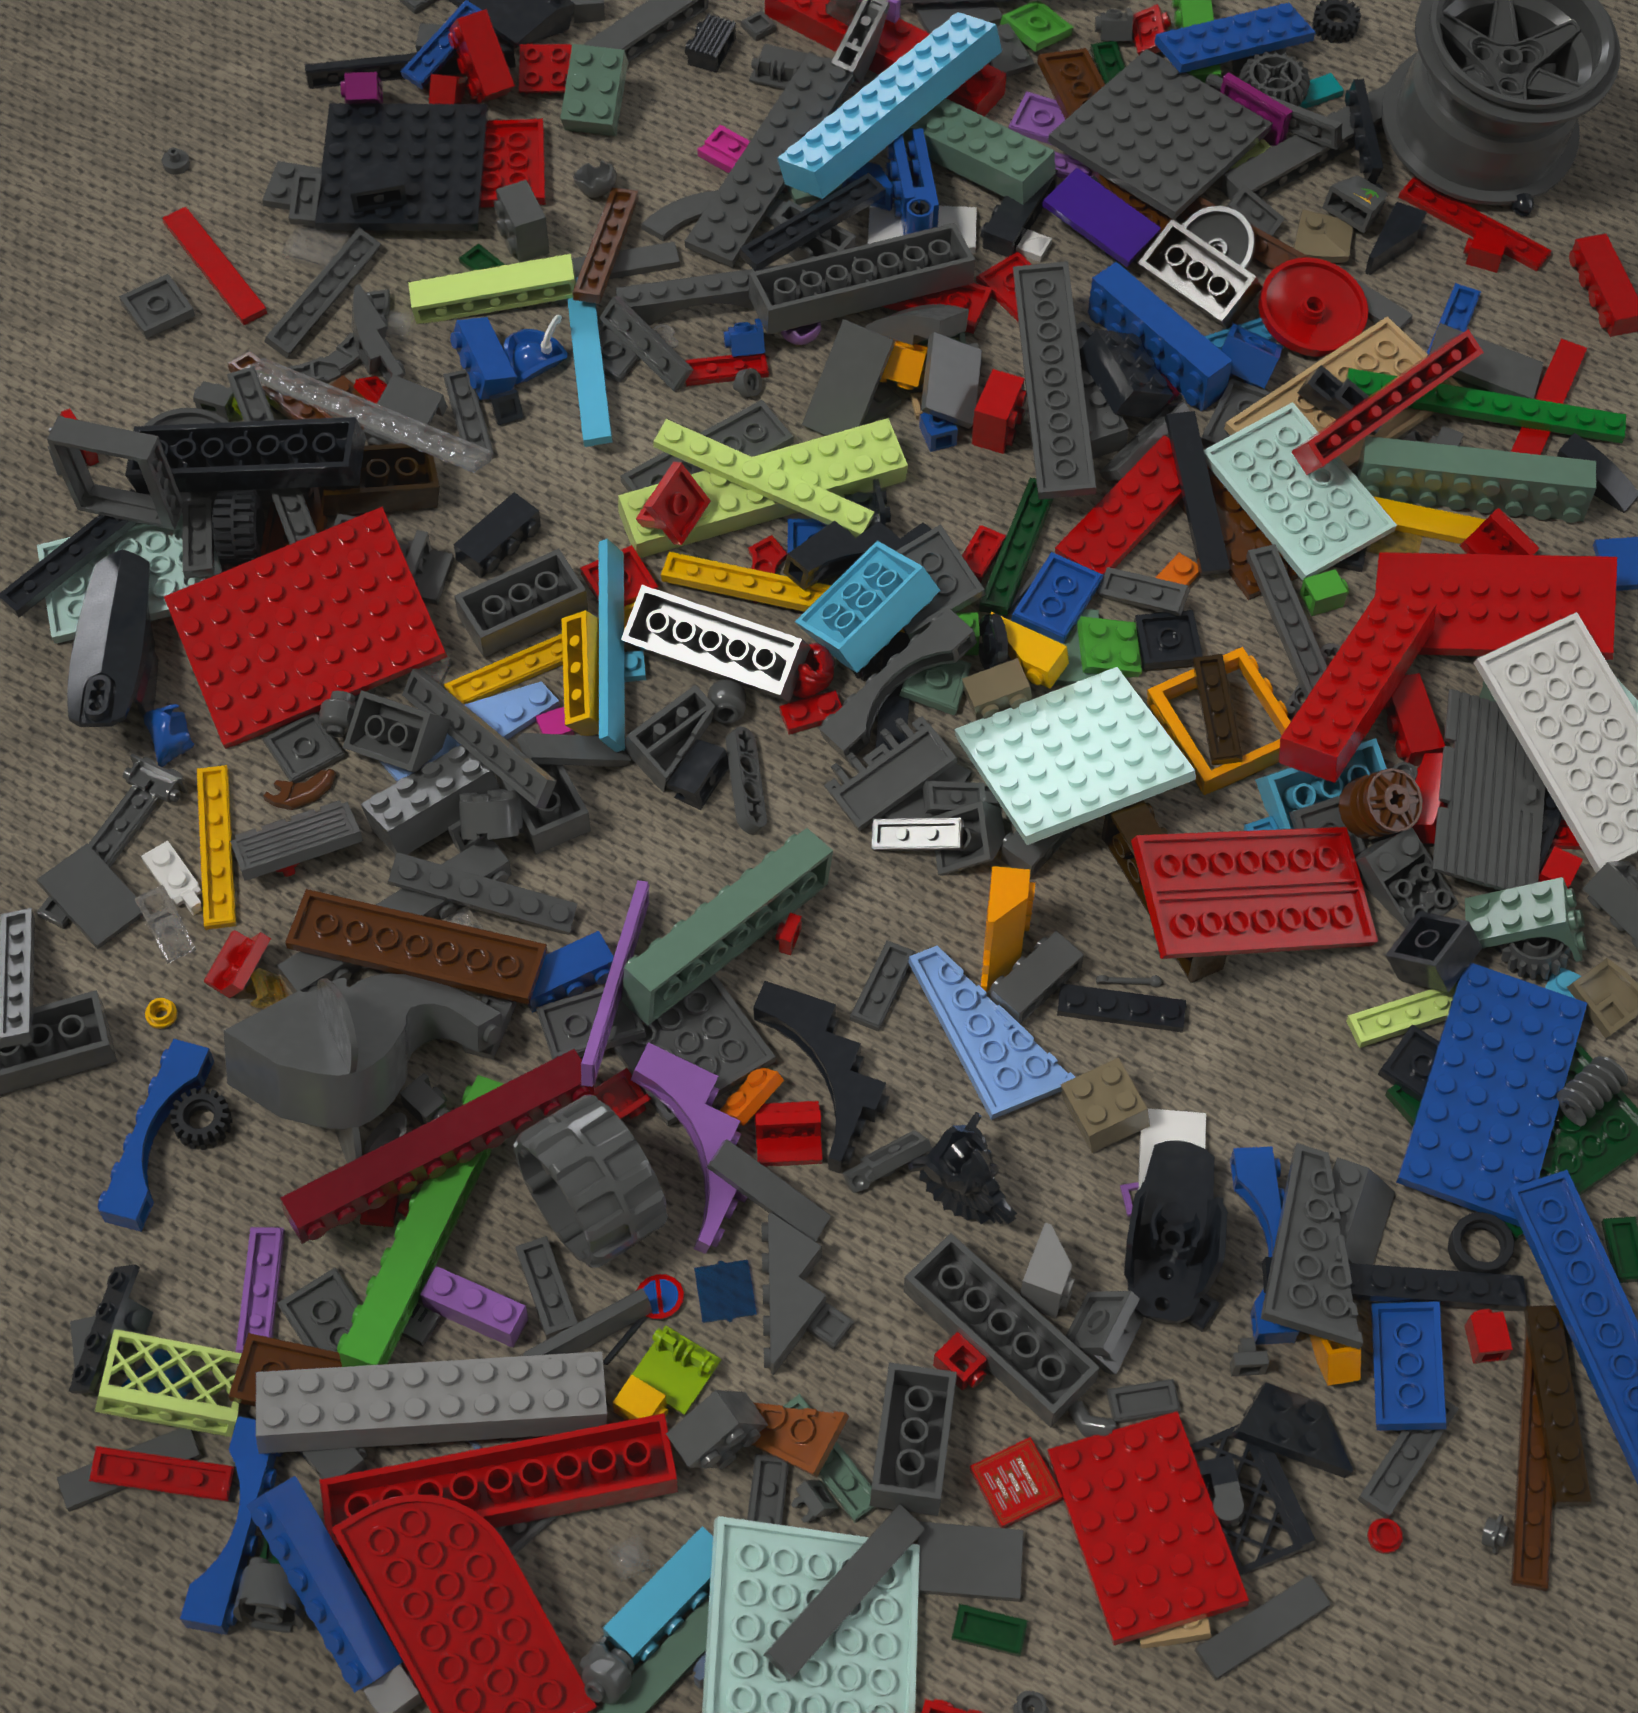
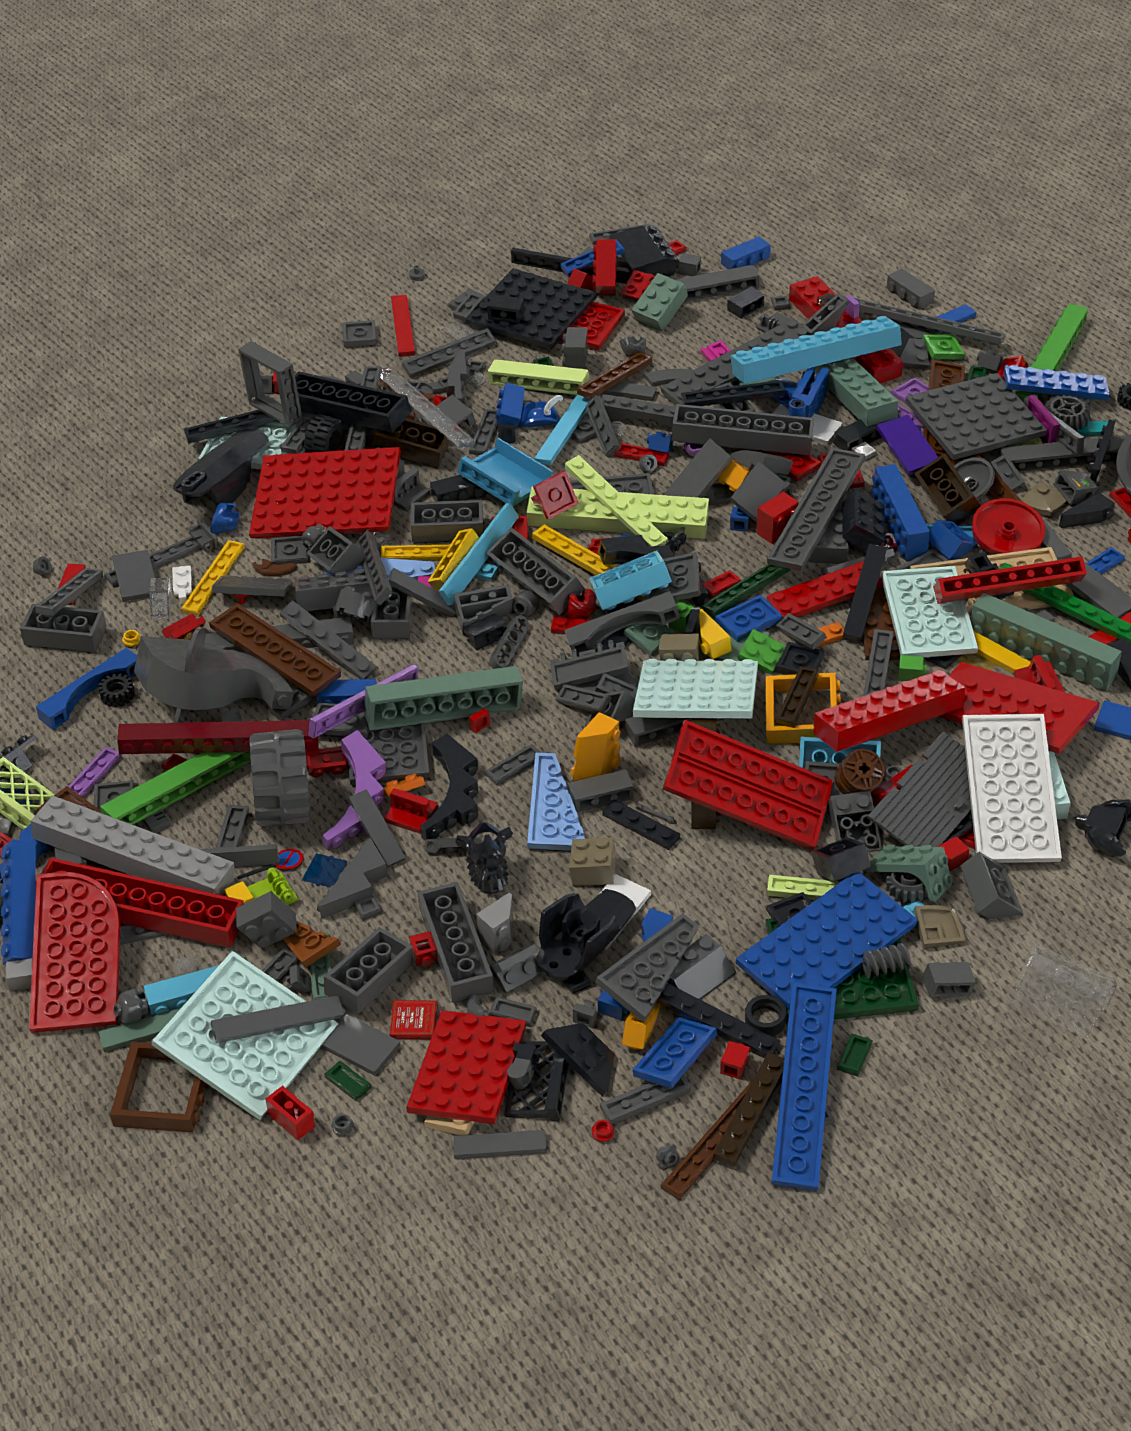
camera: 30 degrees right, 15 degrees down
magenta brick [340,72,384,105] -> none
medium lavender brick [420,1266,528,1348] -> none
red brick [1383,673,1445,766] -> none
none -> dark azure panel [457,438,553,506]

